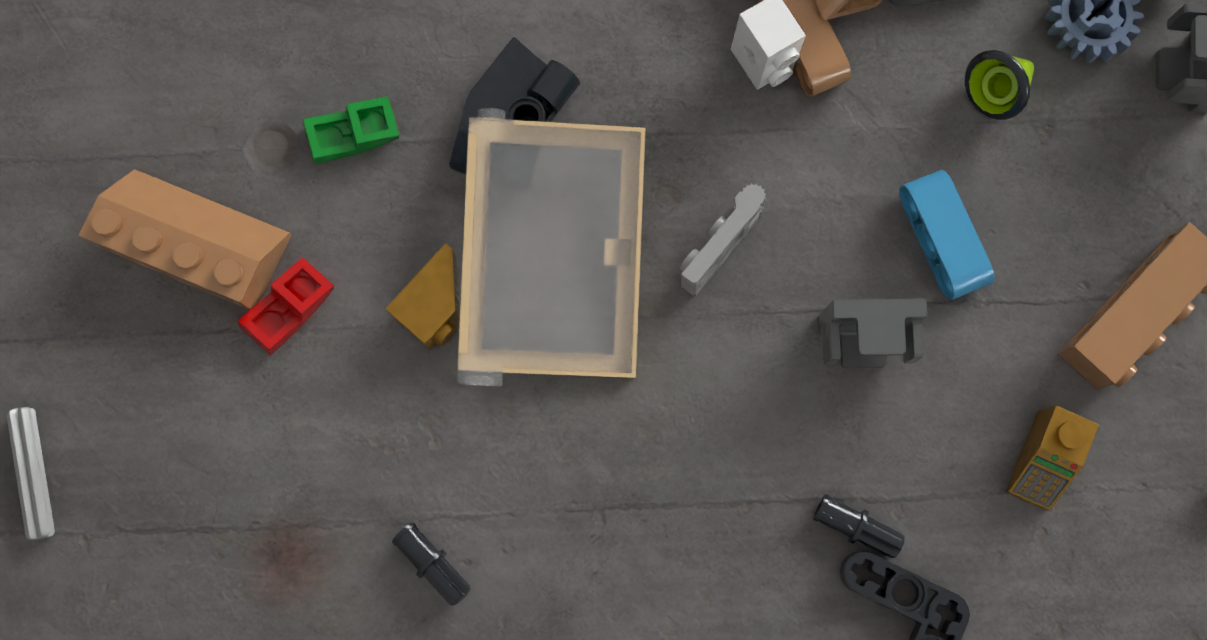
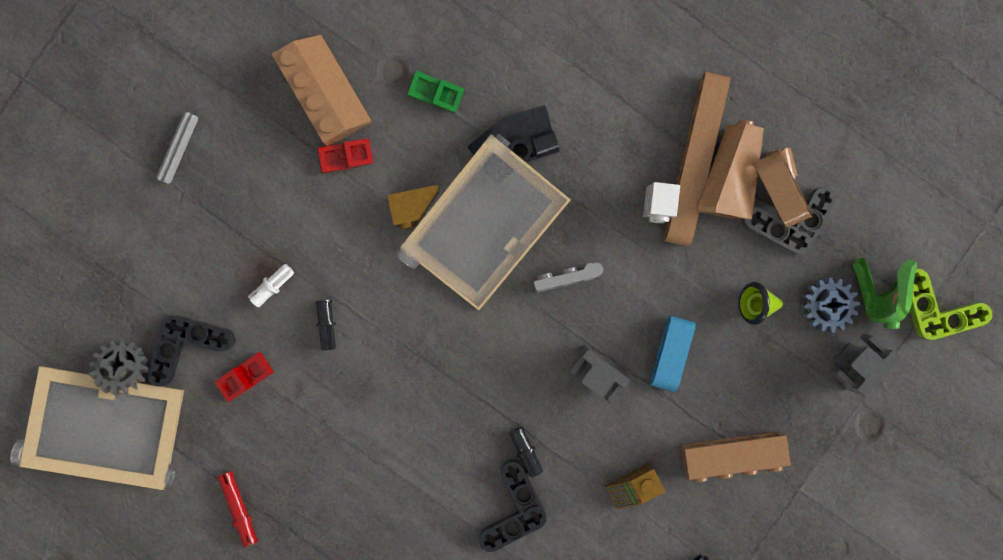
camera: 35 degrees right, 10 degrees up
none -> white axle [248,264,294,307]

